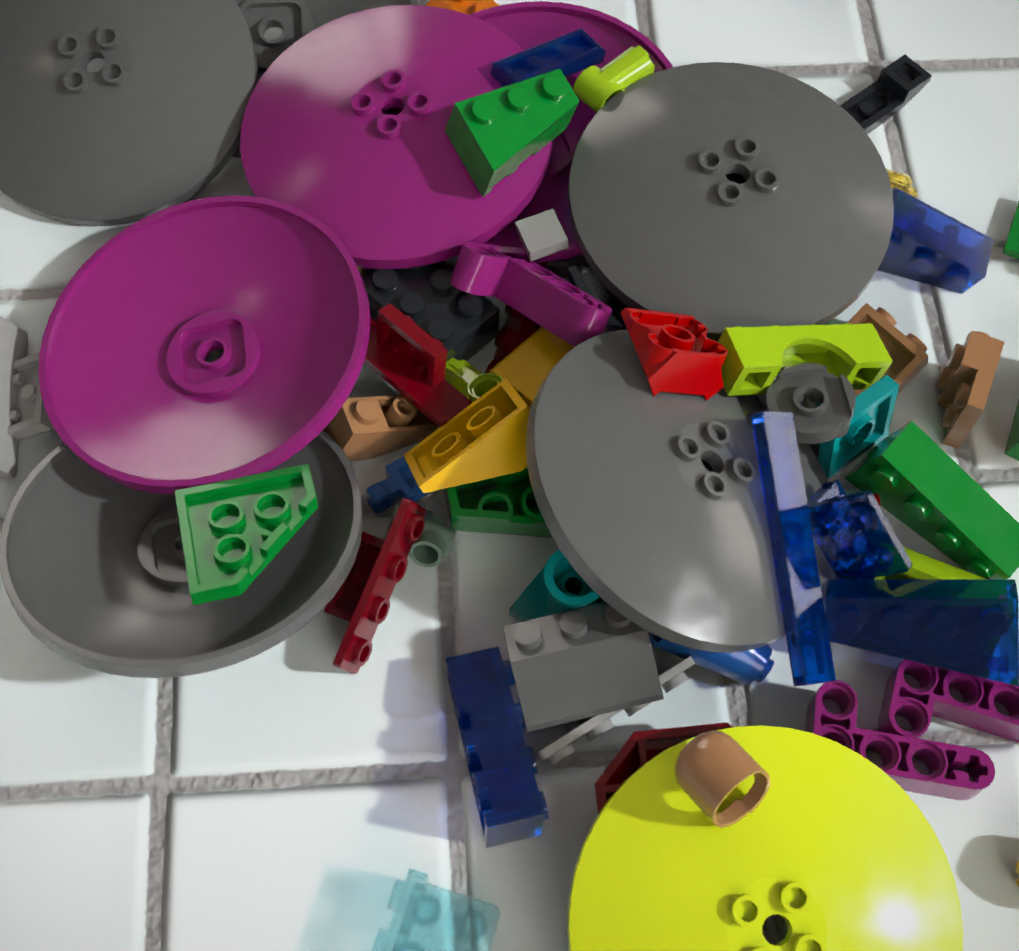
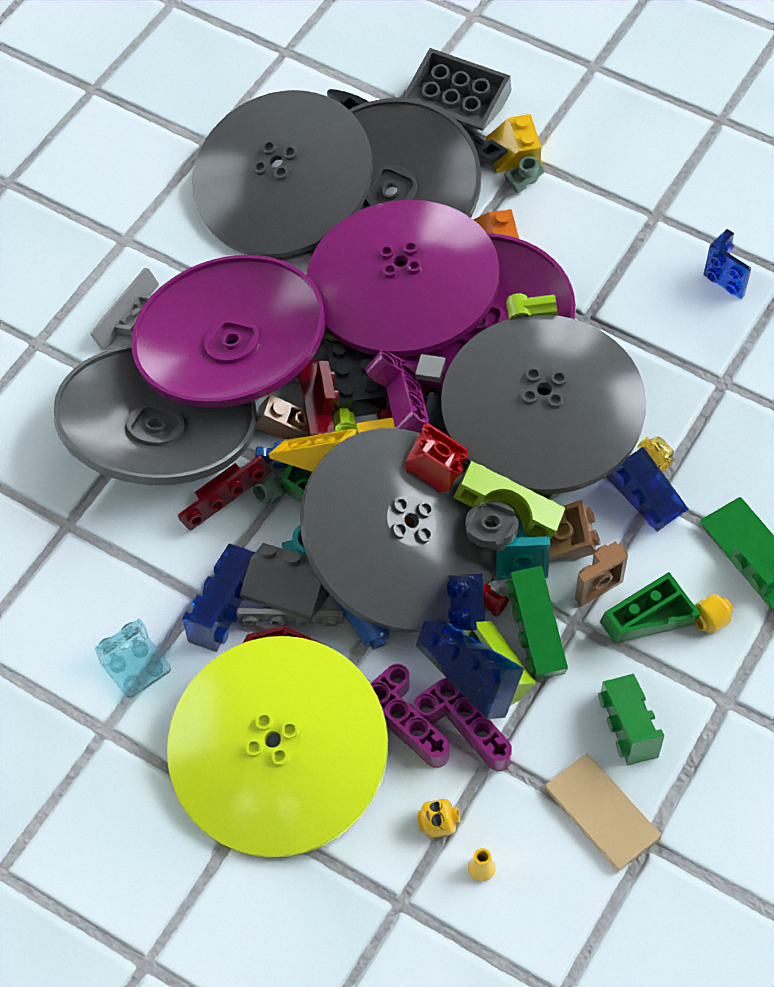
camera: 40 degrees right, 5 degrees down
green plate [175,463,318,606] -> none
green wedge [445,69,579,197] -> none
clear blue tile [490,28,606,87] -> none
medium nougat helmet [675,731,771,828] -> none
clear blue tile [751,411,836,686] -> none
black slope [840,54,932,134] -> none

